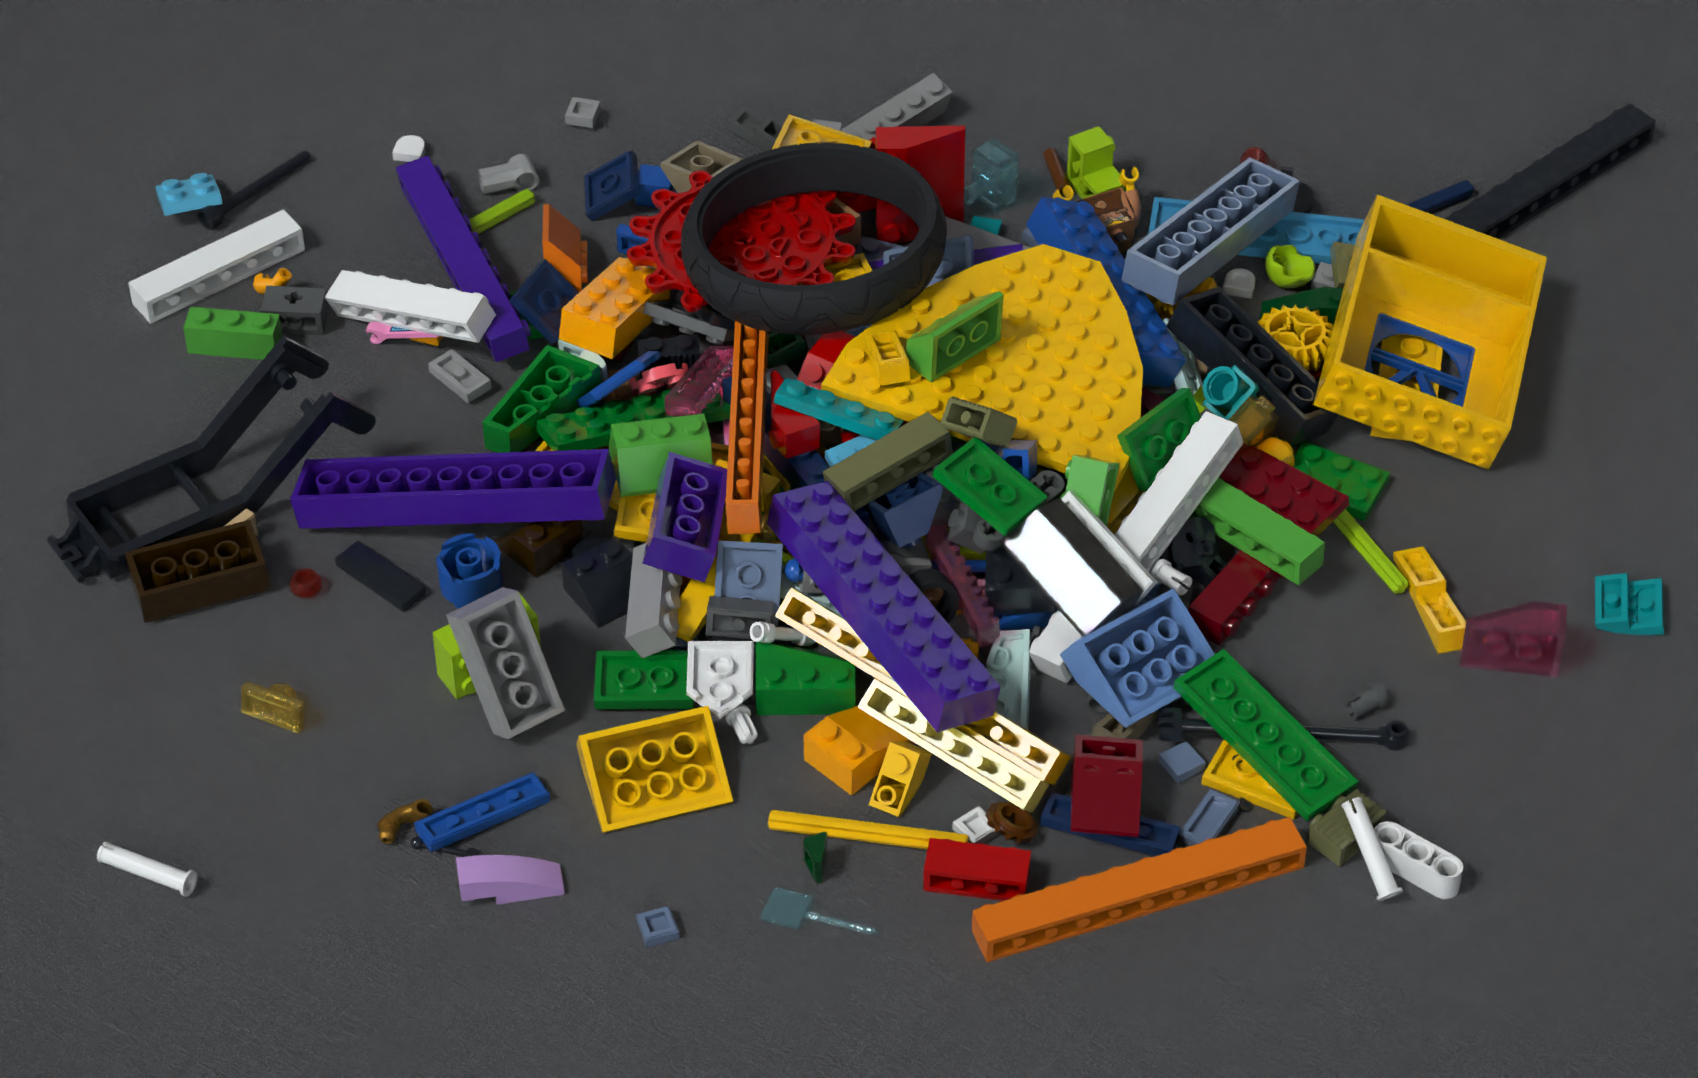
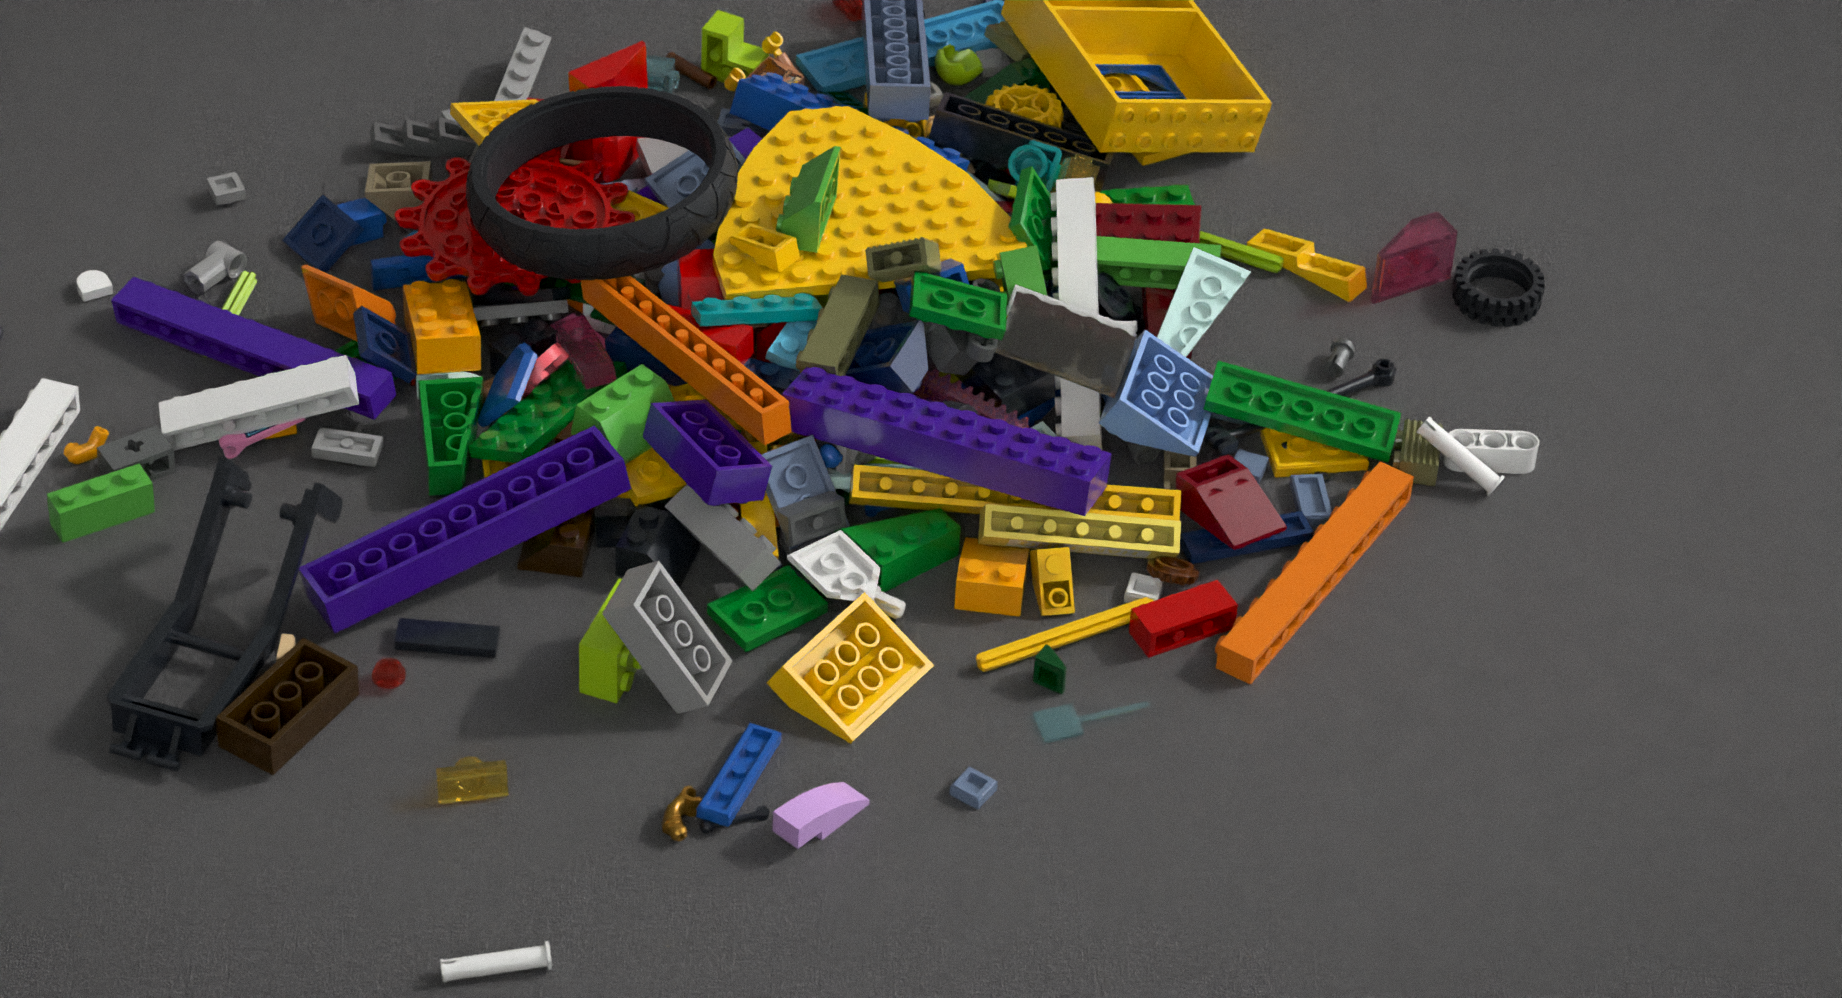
camera: 40 degrees left, 5 degrees down
blue brick [436,533,503,609] -> none
white bar [750,621,816,646] -> none
teal slope [1595,573,1664,635] -> none
none -> light aqua wing [1157,247,1251,357]
none -> black tyre [1452,248,1545,327]

